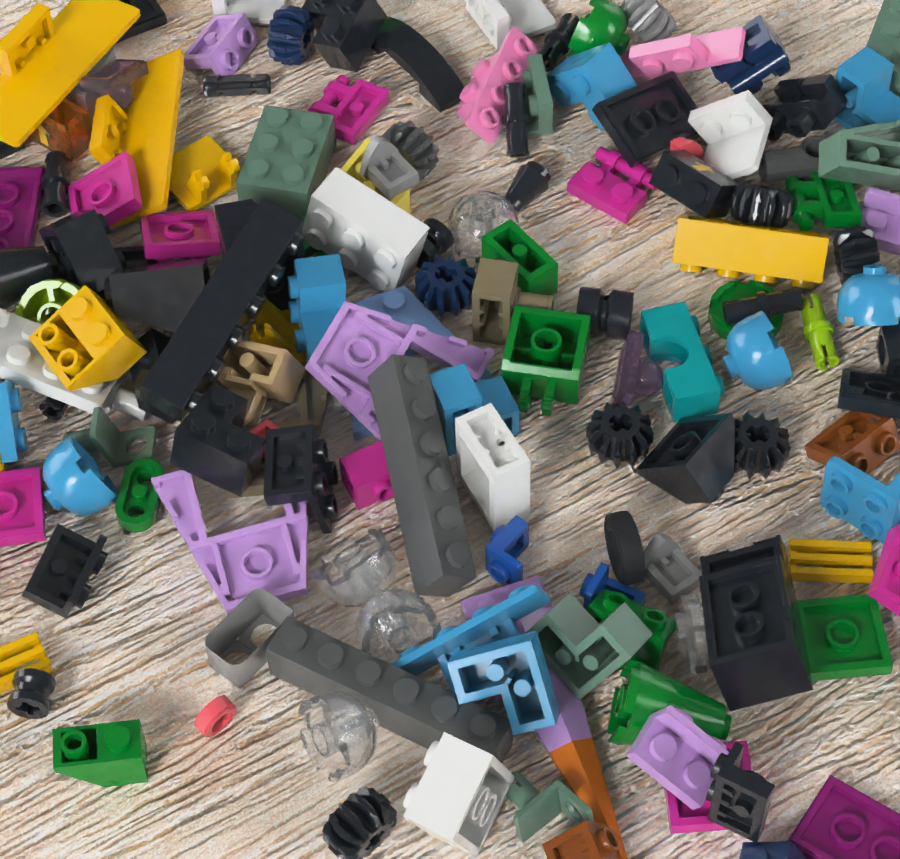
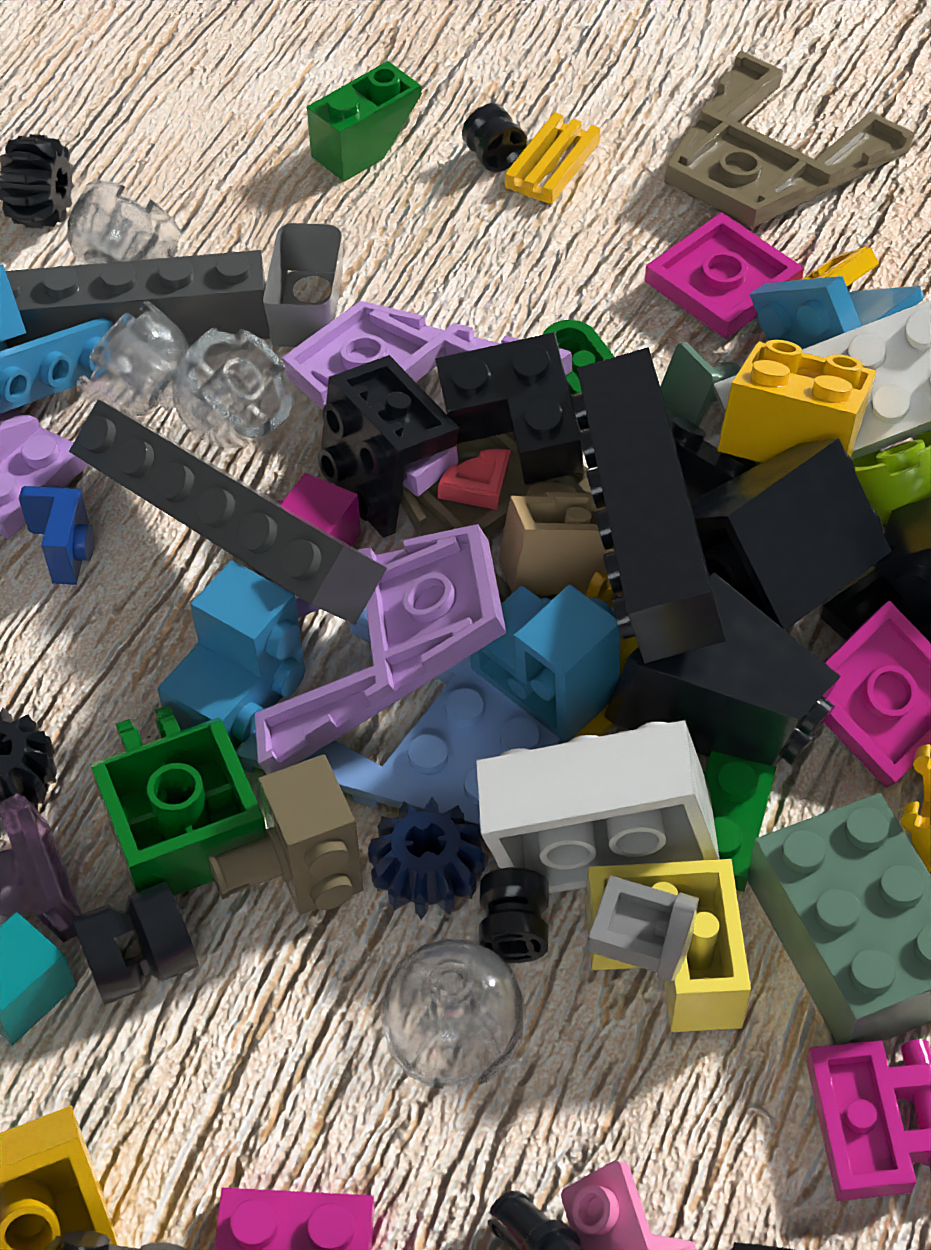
camera: 145 degrees right, 0 degrees up
black bracket [21,524,108,618] -> none
dark azure cylinder [43,436,119,516] -> none
coral tile [194,695,236,737] -> none
dark grey gear [382,120,439,181] -> none
white window [455,403,531,532] -> none
green brick [481,219,558,295] -> none
black cone [501,161,551,215] -> none

